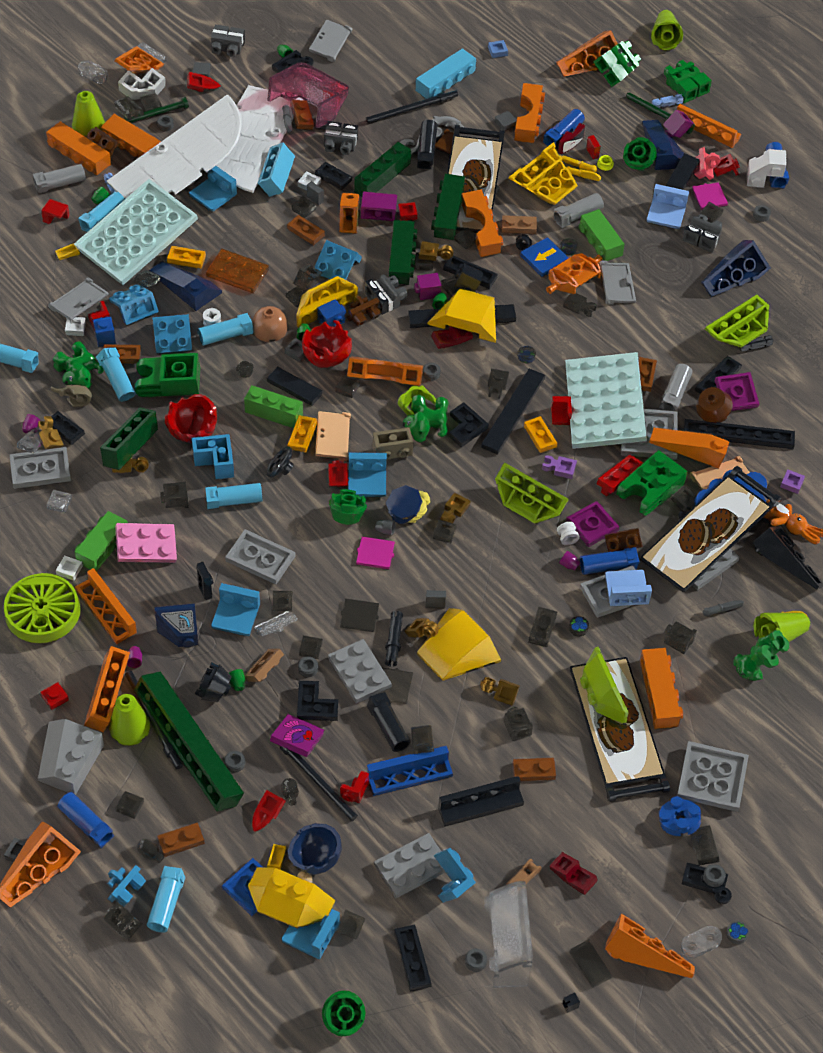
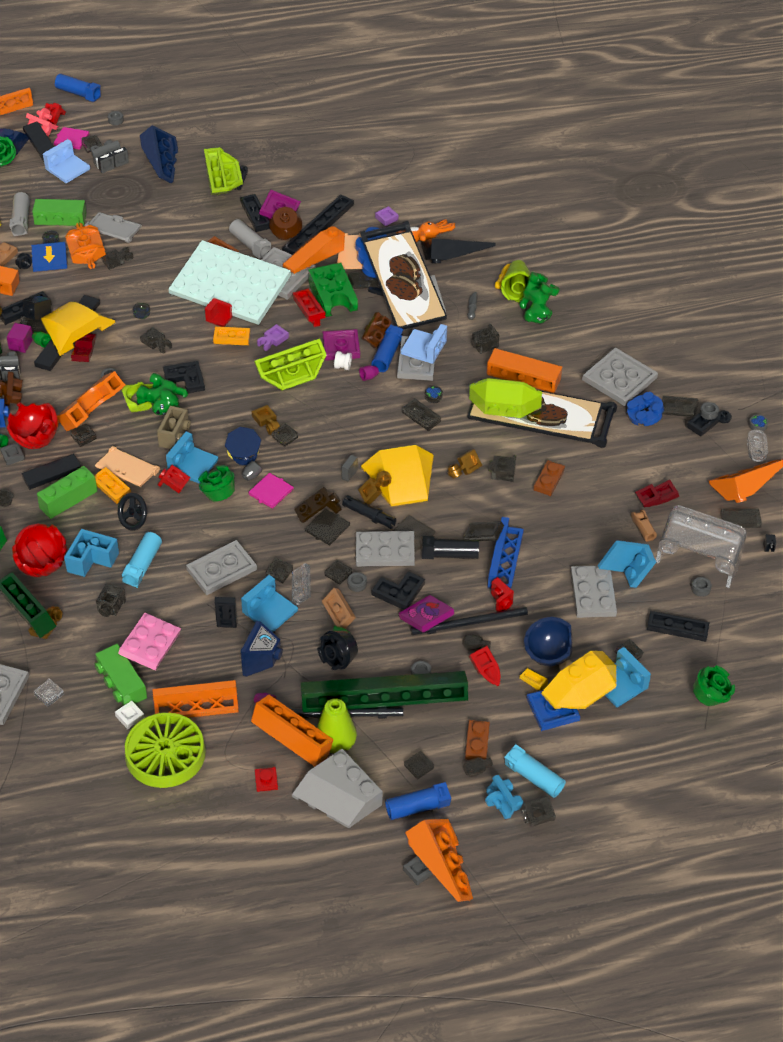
camera: 60 degrees left, 5 degrees down
black fence [438,776,524,827] -> none
black tile [481,368,545,455] -> none
white brick [747,149,786,188] -> none
none -> dark brown bracket [295,487,342,523]

